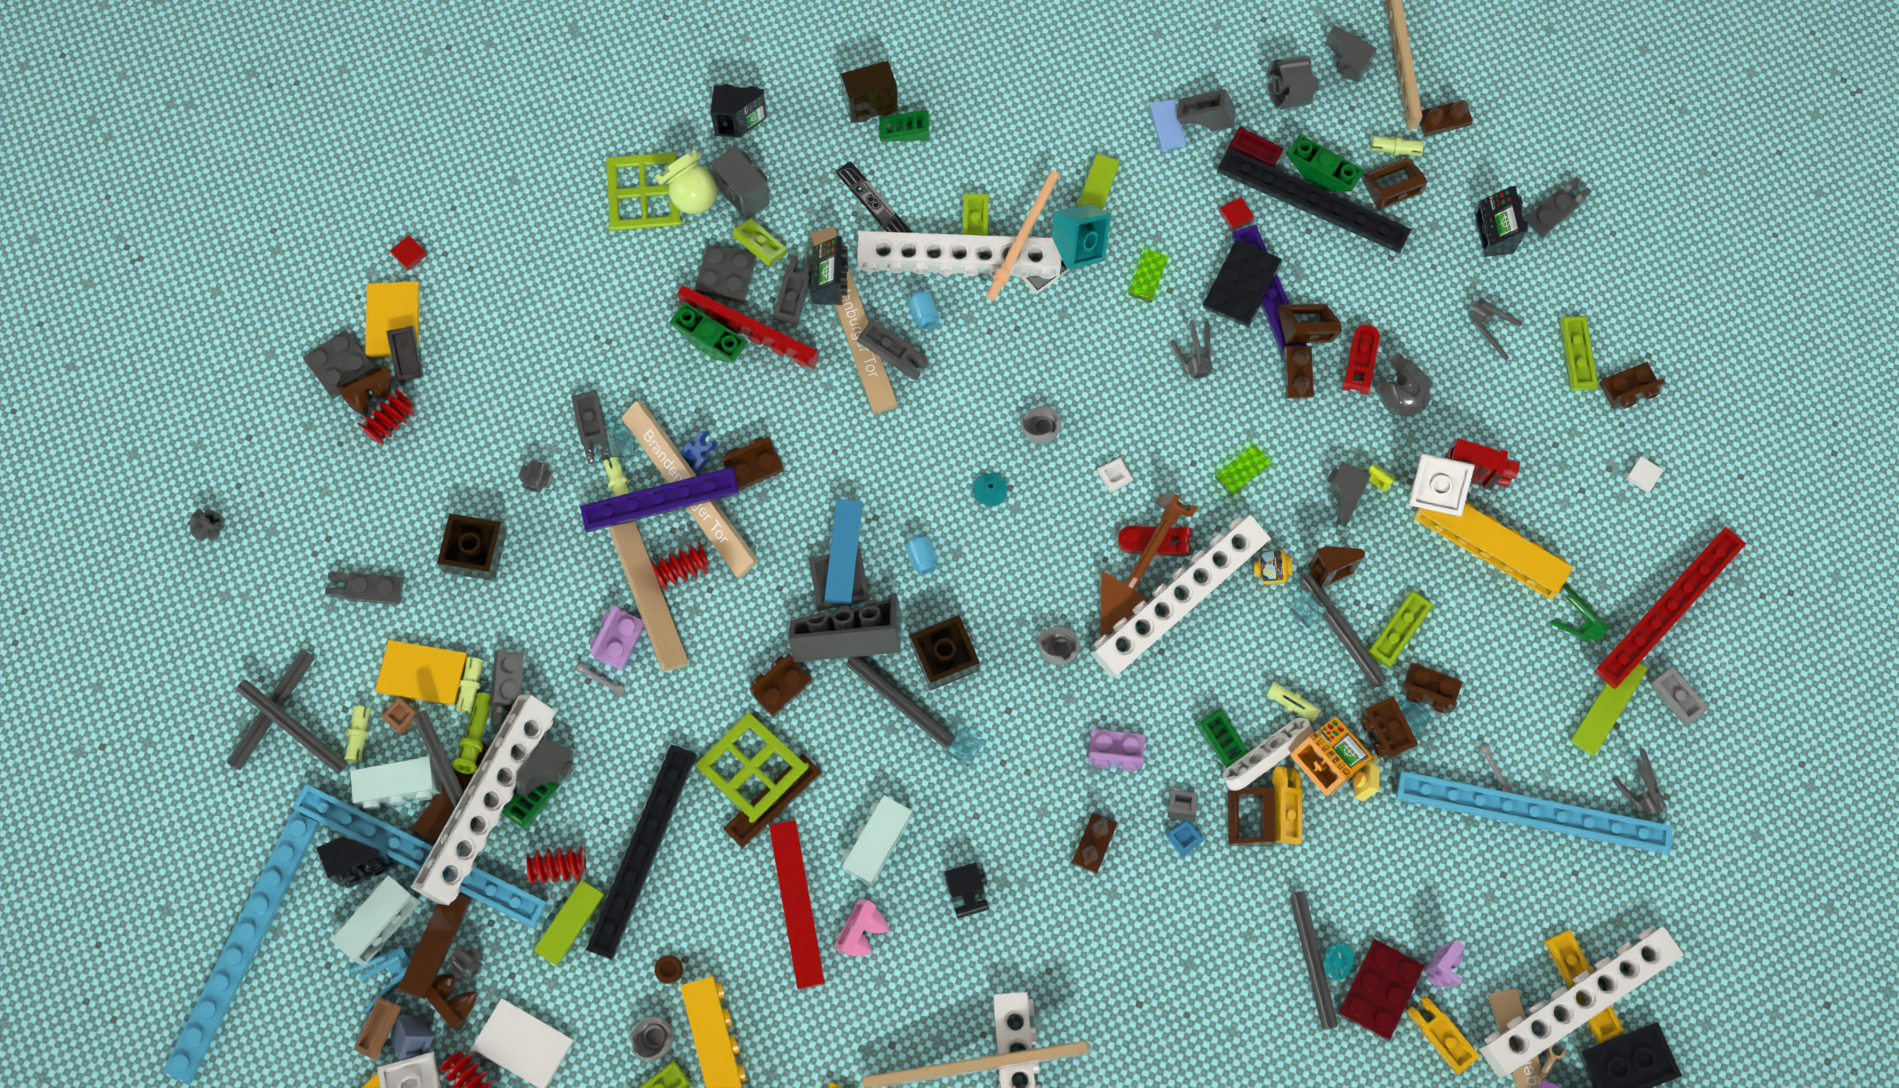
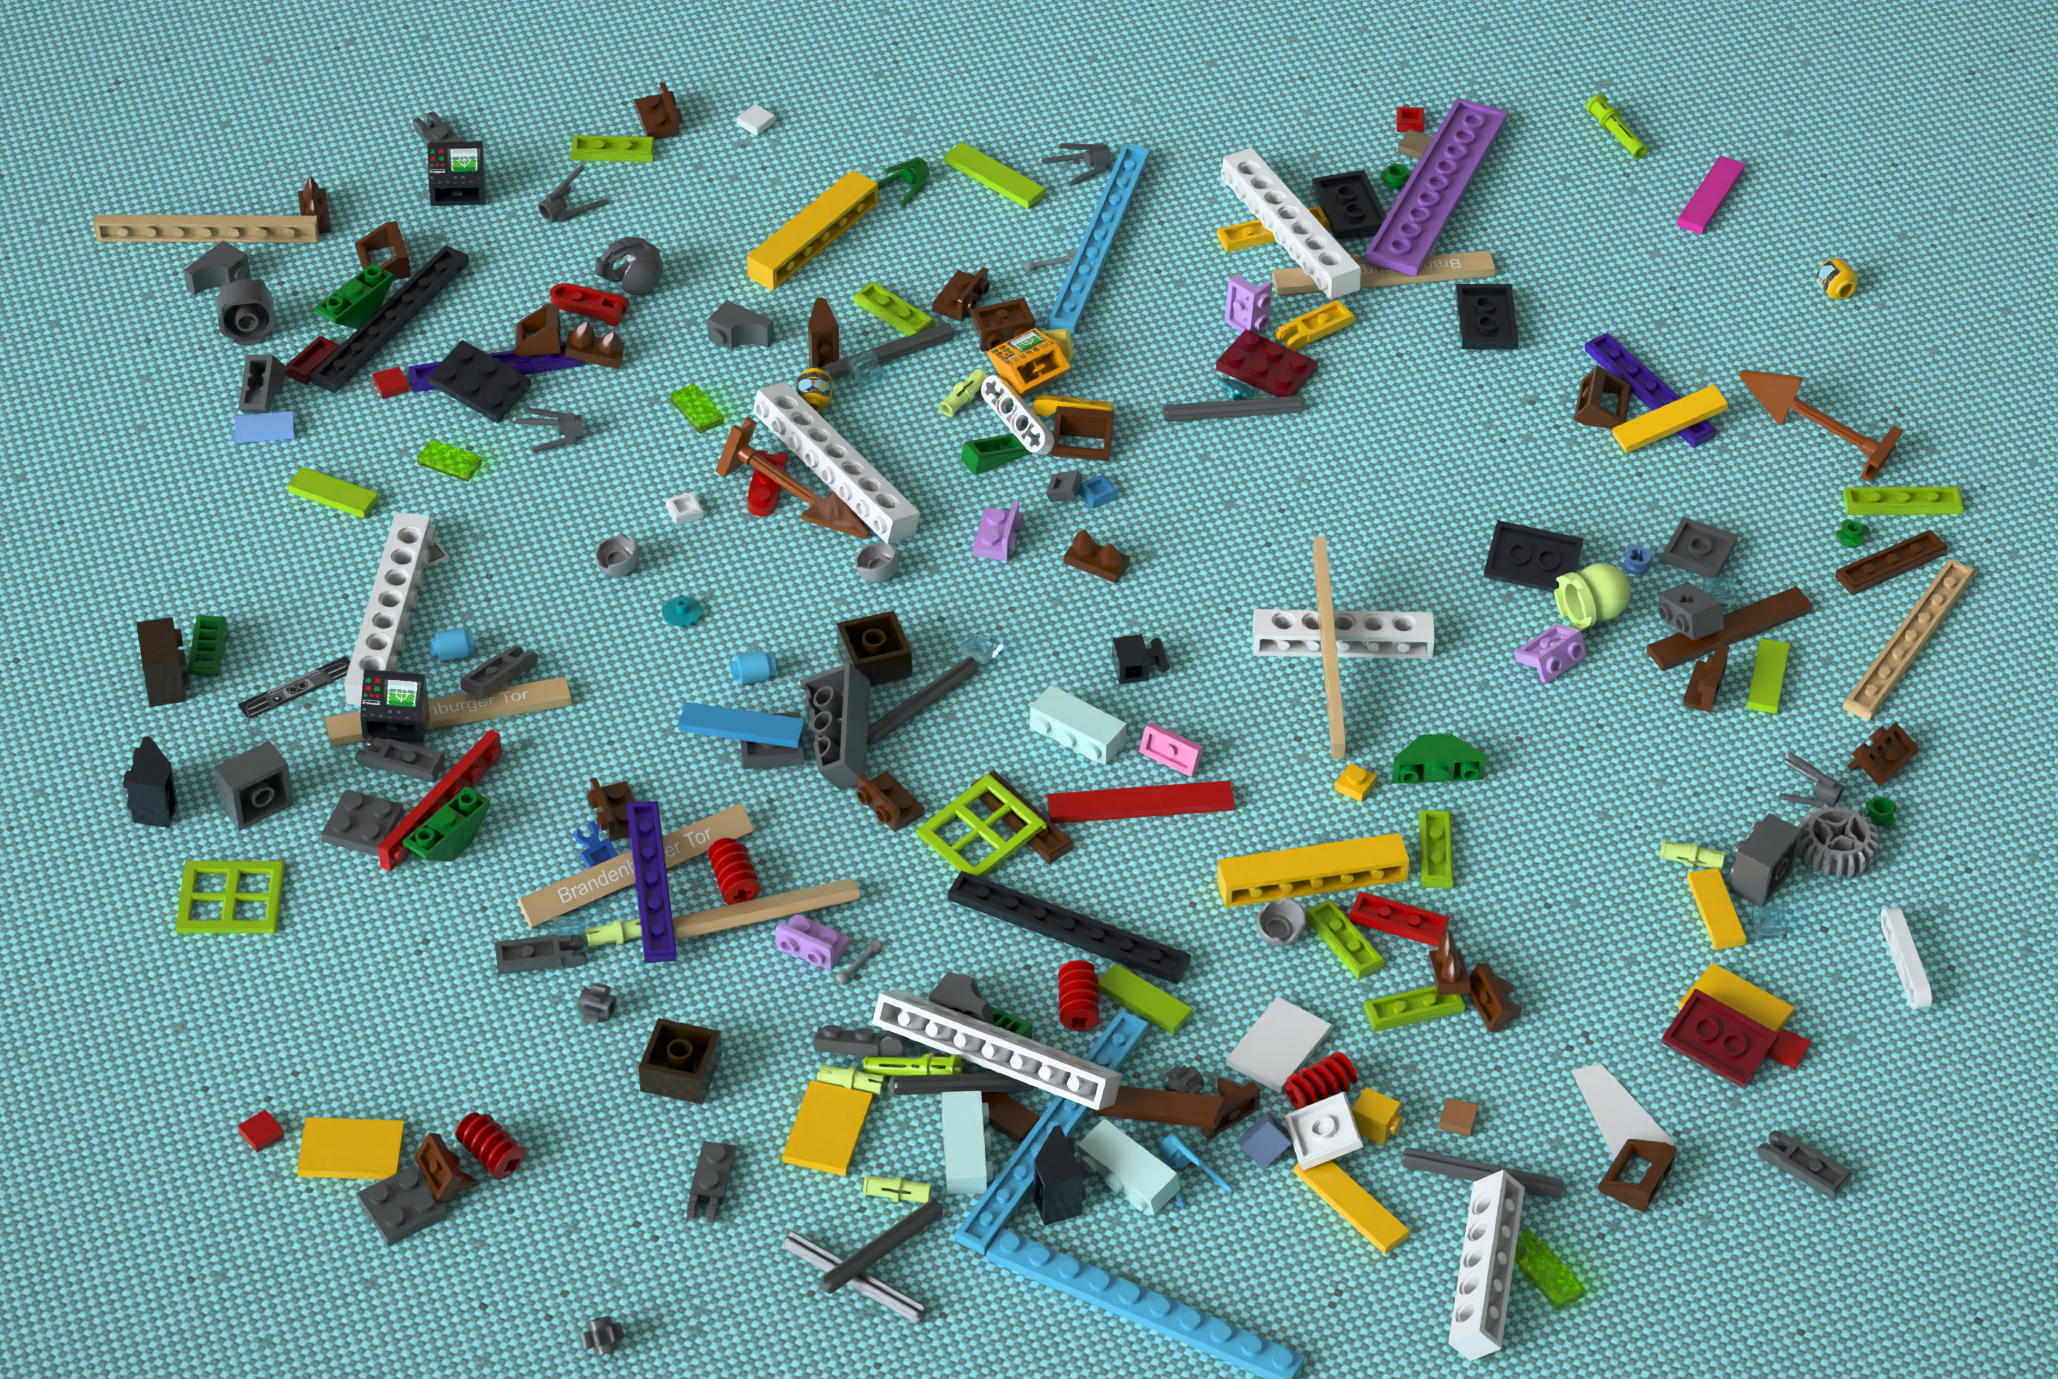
camera: 85 degrees left, 25 degrees down
medium nougat tile [354,997,402,1060] -> none
medium nougat tile [381,697,417,735] -> none
black tile [386,326,424,382] -> none
reddish brown tile [654,955,683,985] -> none
yellowish green tile [655,149,718,214] -> none
lime plate [732,218,787,267] -> none
lime plate [962,193,989,236] -> none
light nougat bar [986,170,1060,301] -> none
teal slope [1051,204,1111,269] -> none
neon yellow slope [1367,463,1396,492] -> none
yellowish green pin [1371,135,1423,157] -> none
white tile [1408,453,1475,517] -> none
red hips [1444,438,1520,490] -> none
red plate [1594,526,1746,690] -> none
light grey plate [1650,667,1709,726] -> none

